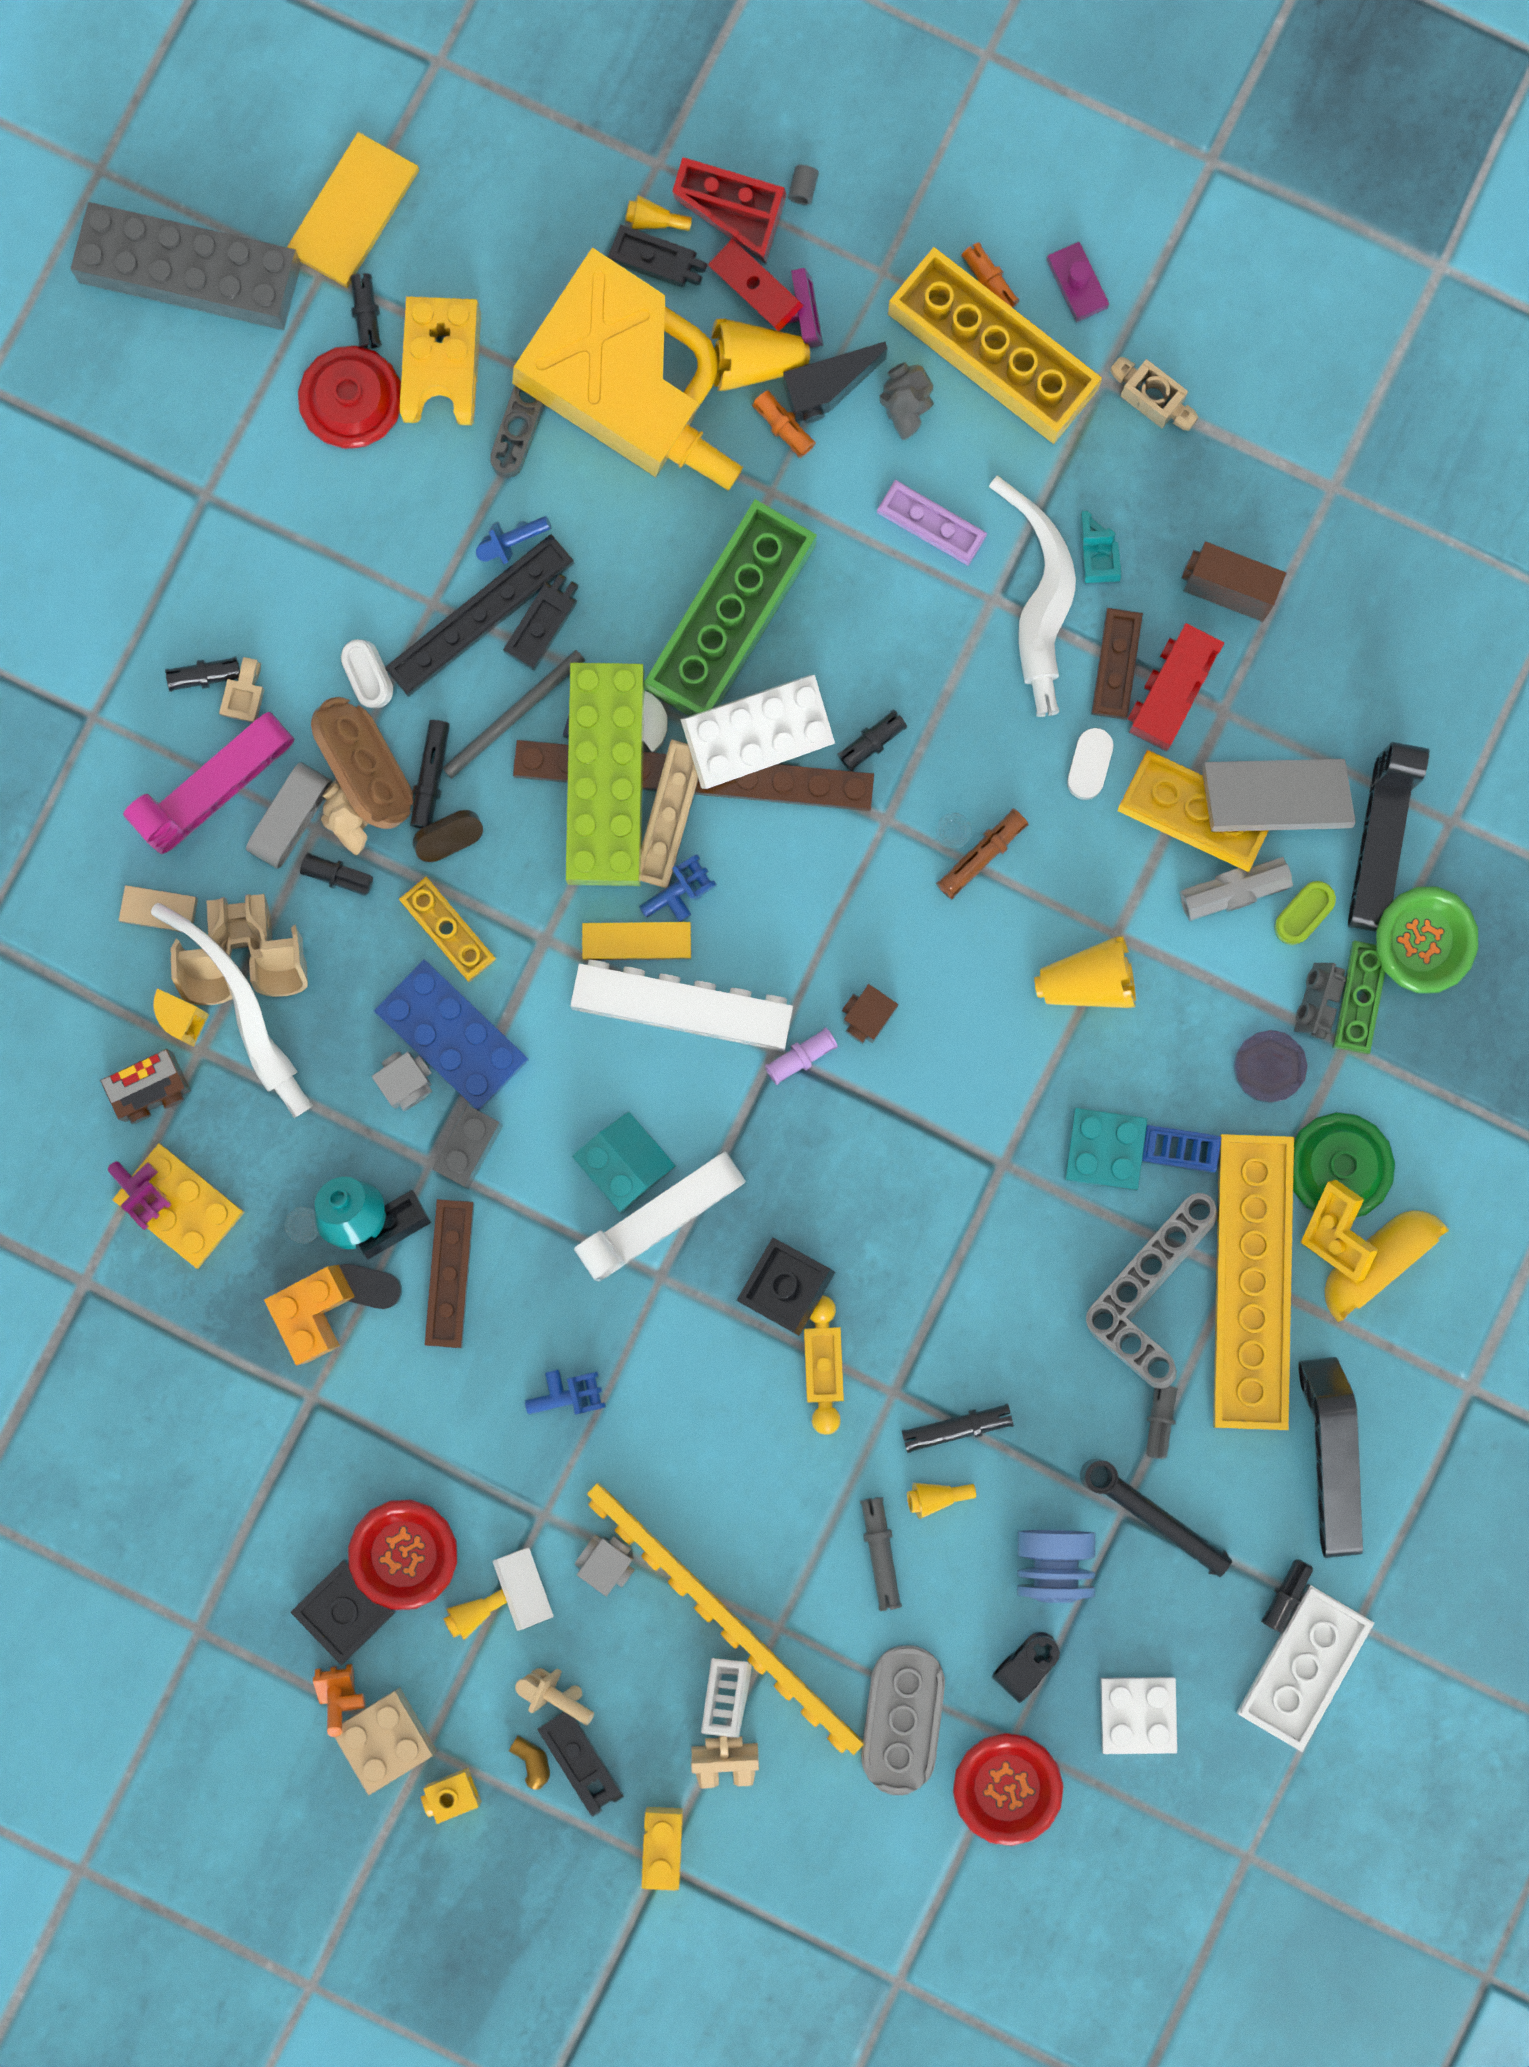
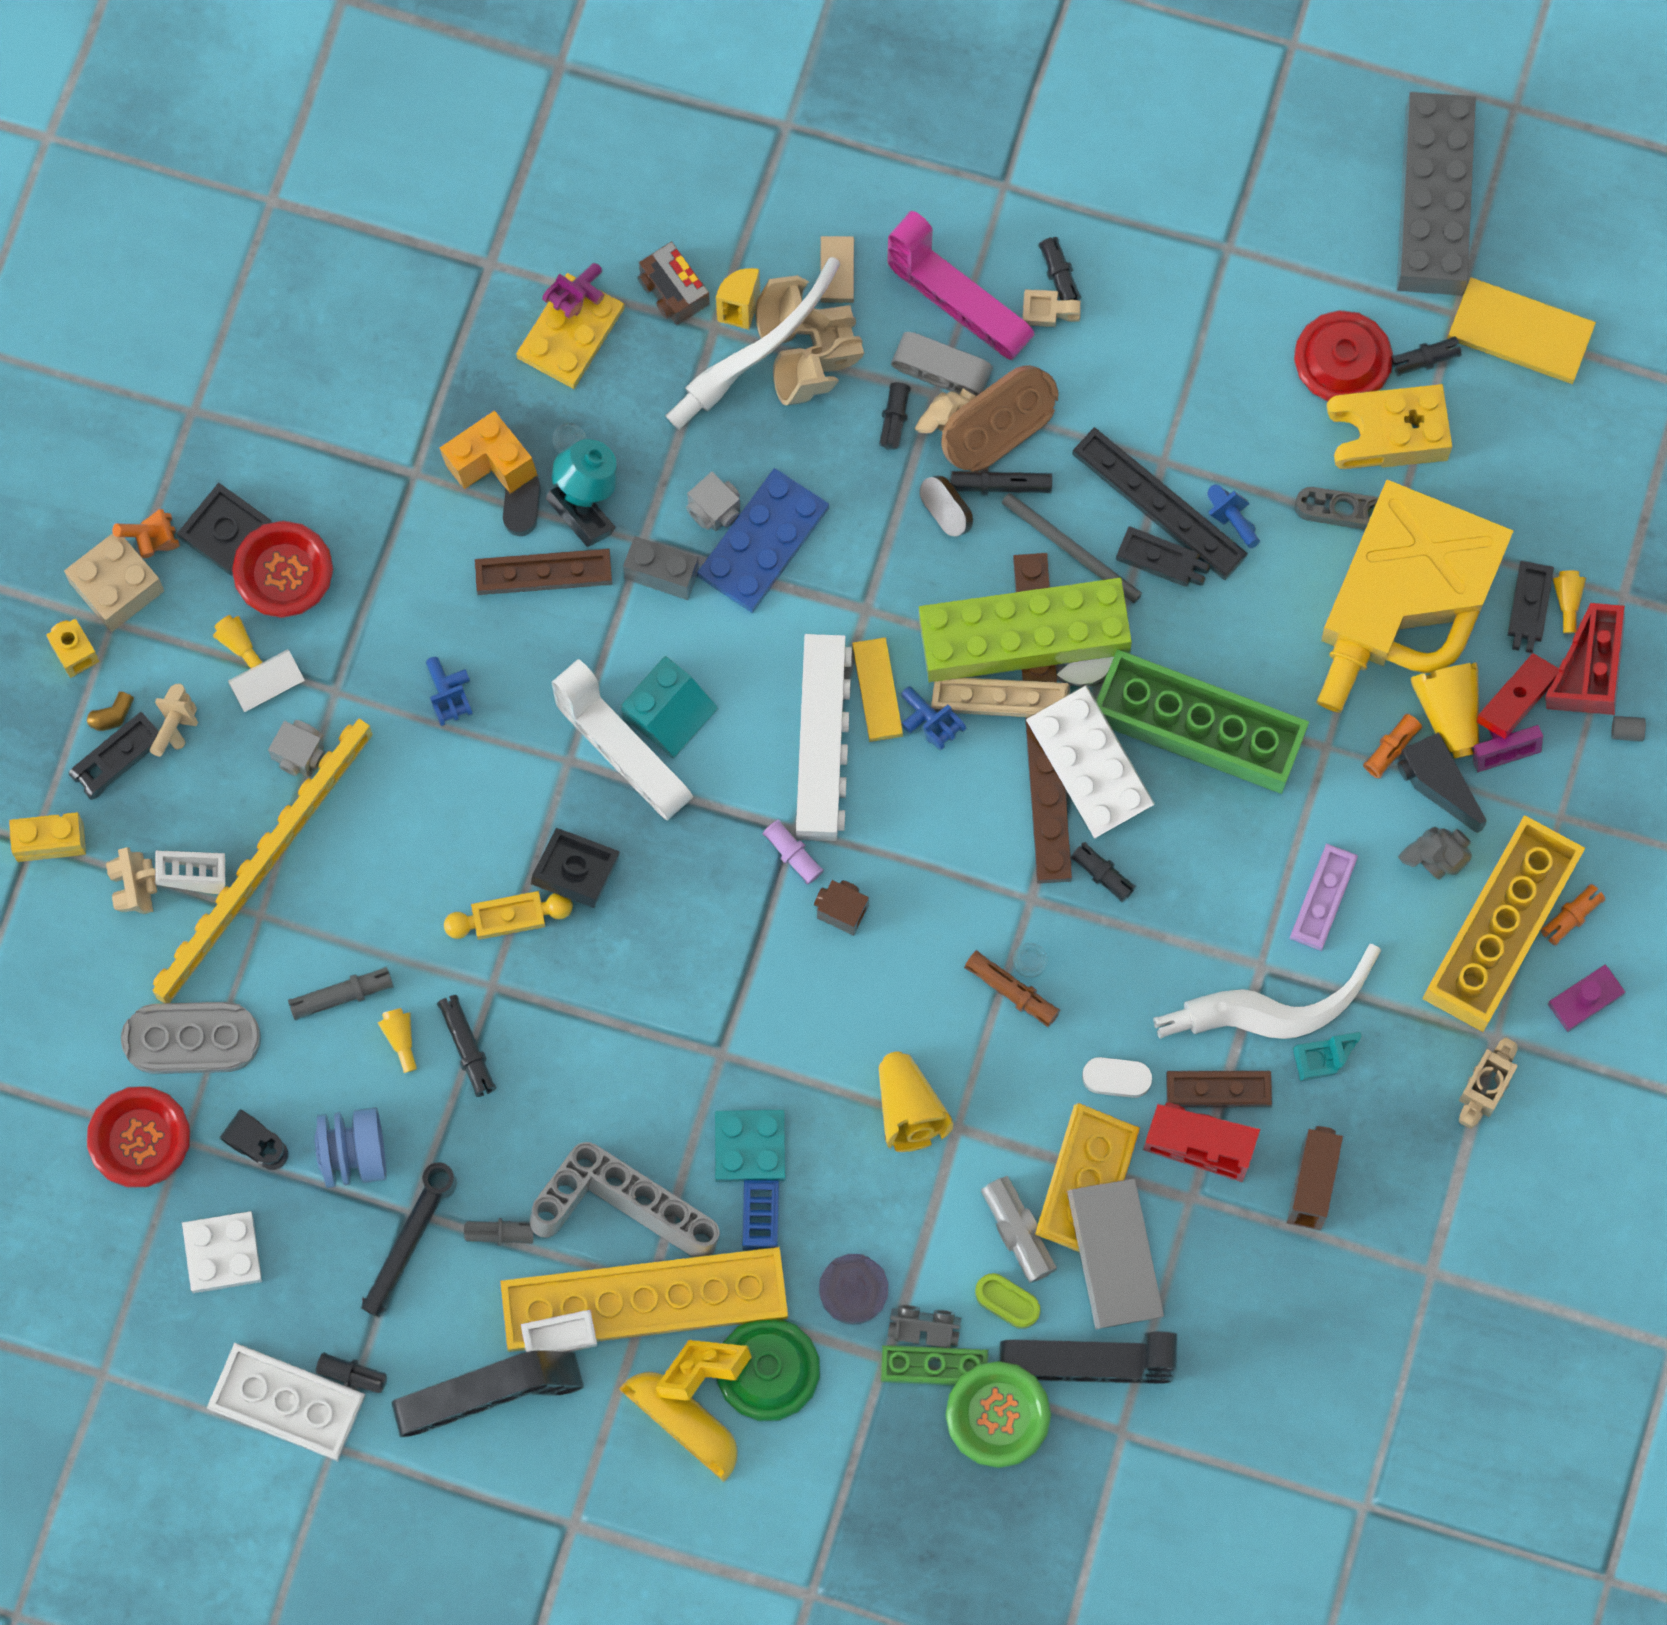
camera: 80 degrees right, 10 degrees down
white tile [341,639,393,708] -> none
yellow tile [399,876,497,982] -> none
none -> white tile [521,1310,597,1352]

